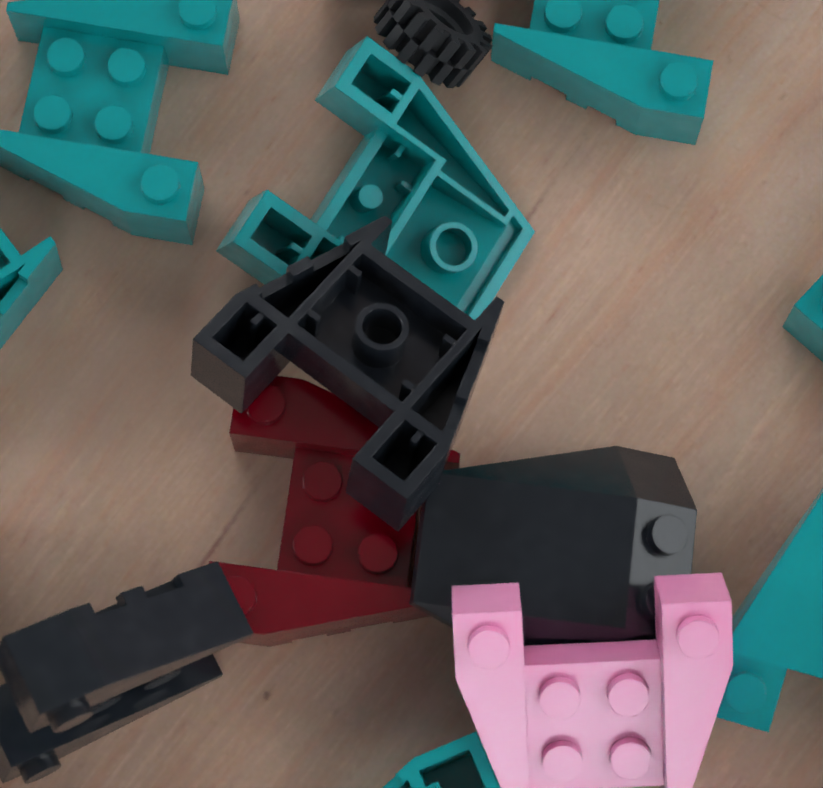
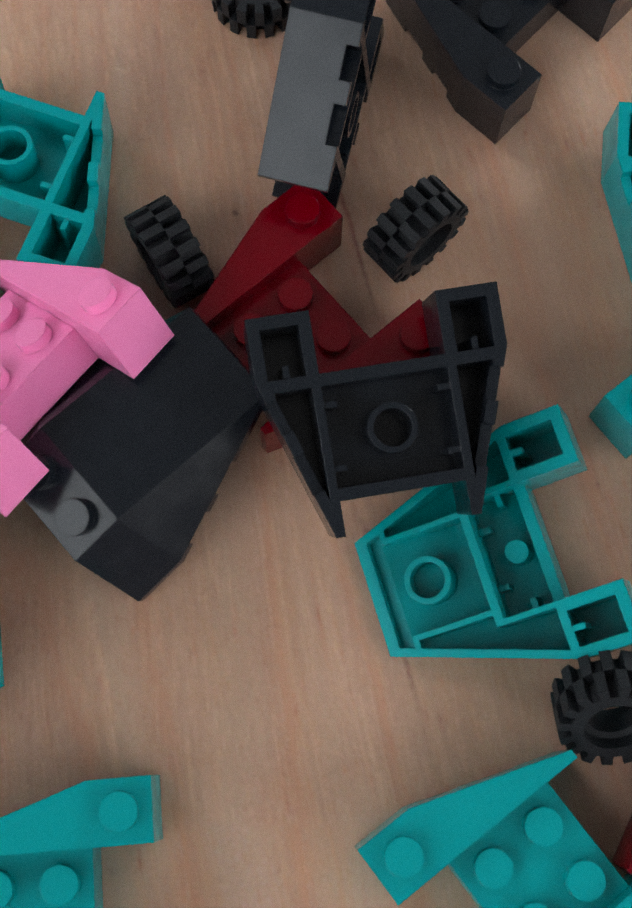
camera: 130 degrees right, 0 degrees up
none -> black tyre [124,195,215,308]
none -> black tyre [363,175,469,283]

